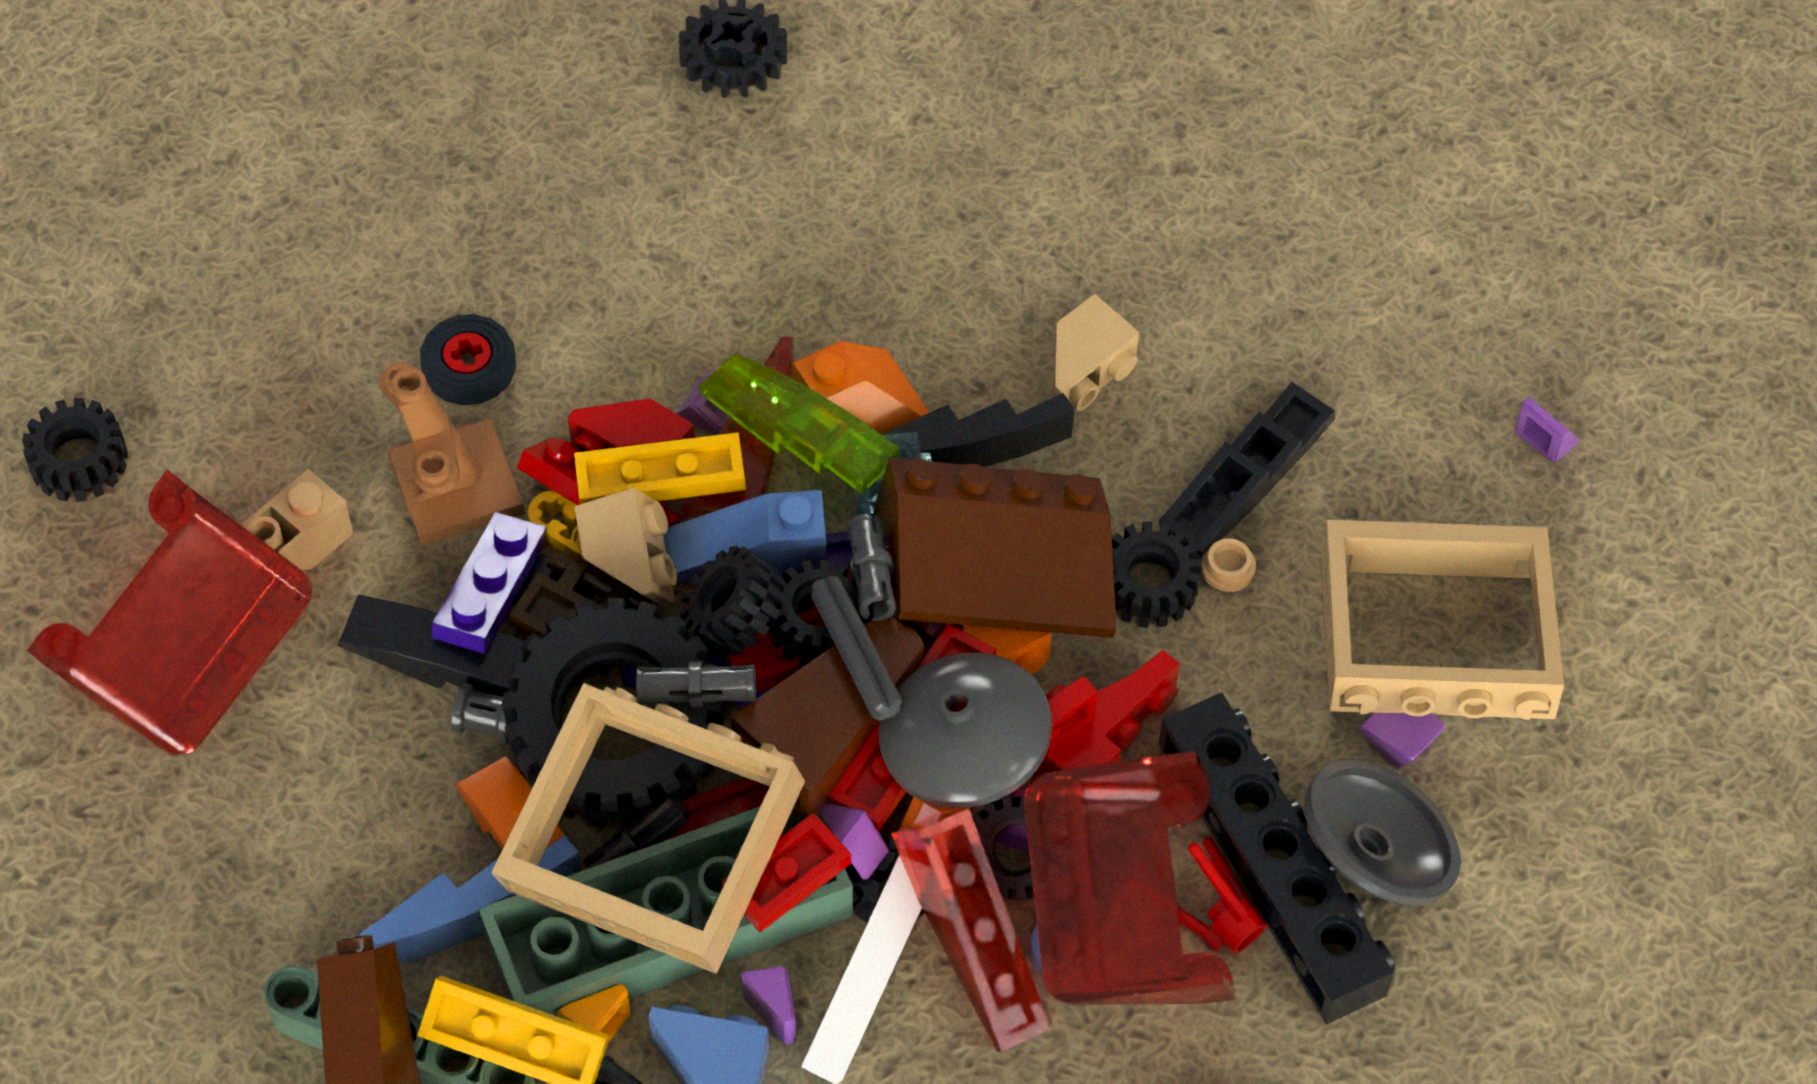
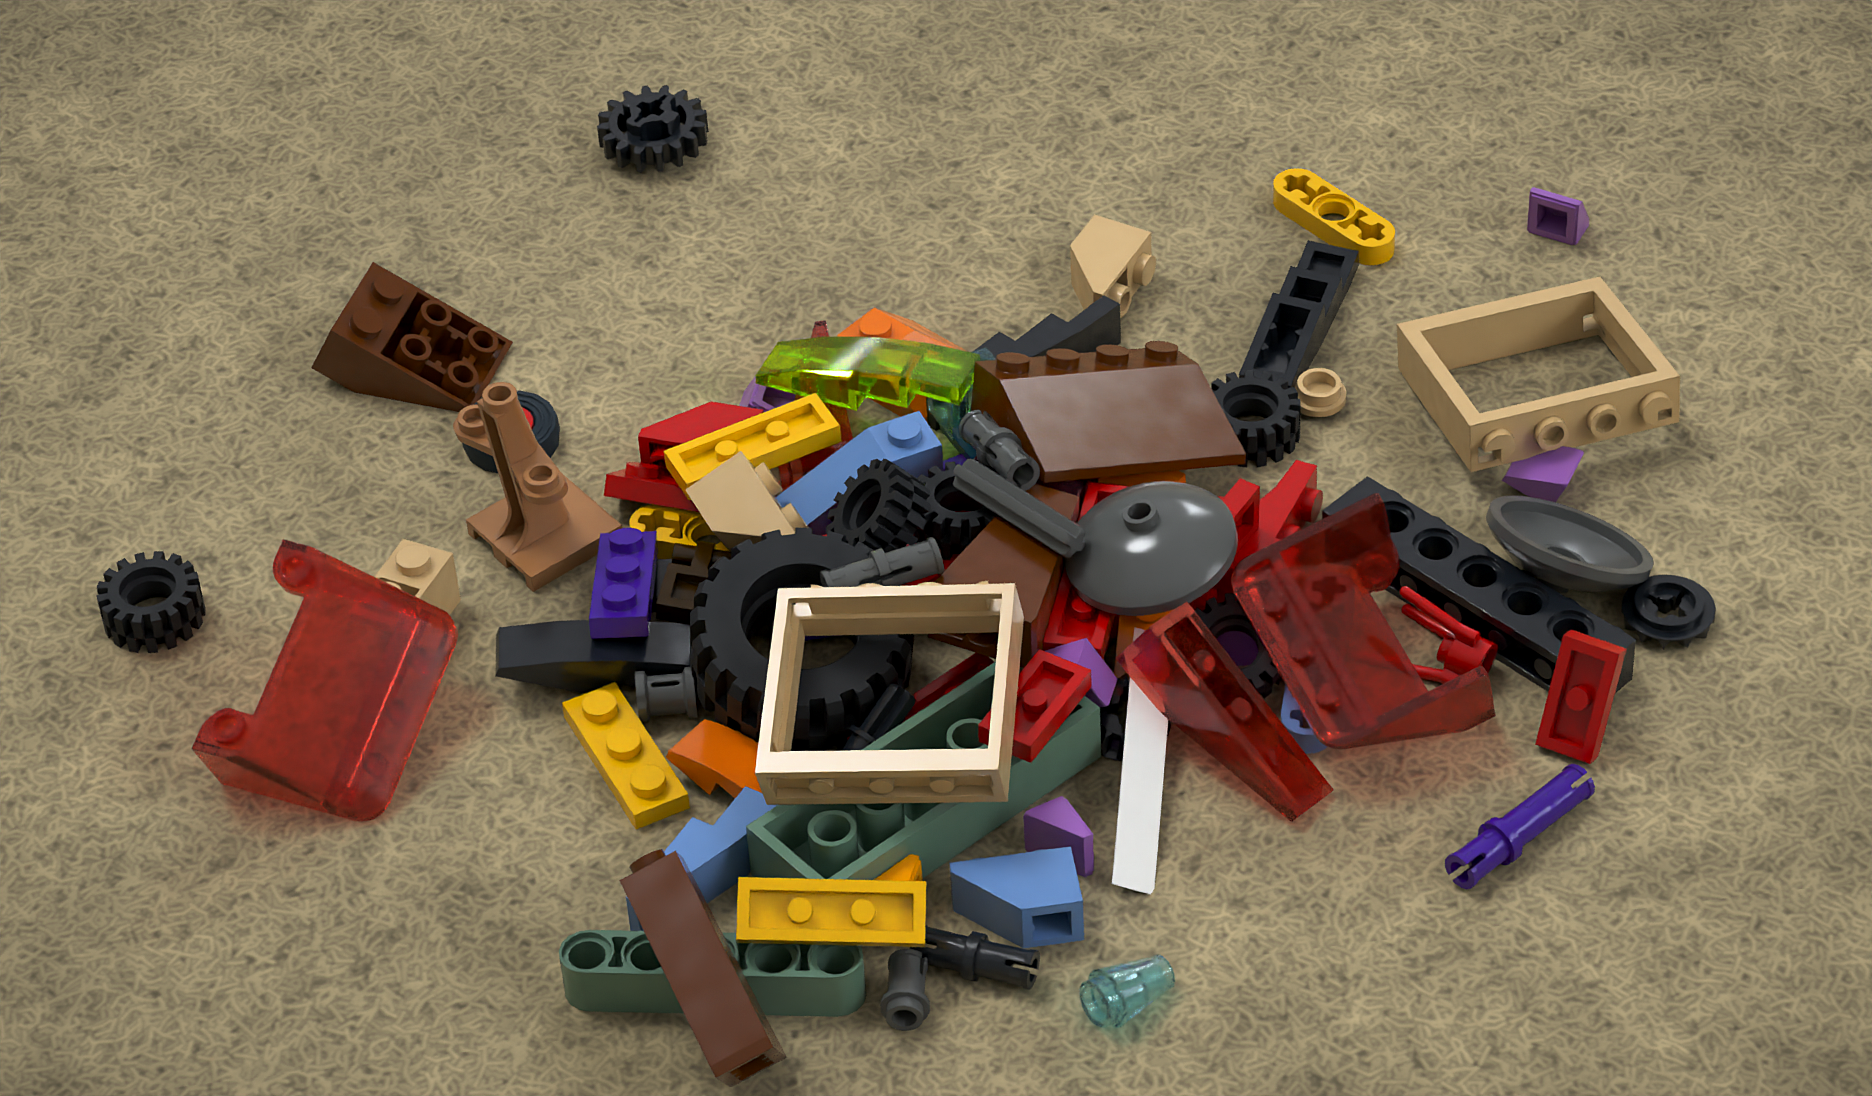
camera: 15 degrees left, 15 degrees down
none -> reddish brown slope [311,262,513,412]
none -> yellow plate [562,682,690,830]
none -> yellow beam [1273,168,1395,265]
none -> red plate [1535,630,1627,764]
none -> black gear [1621,575,1716,650]

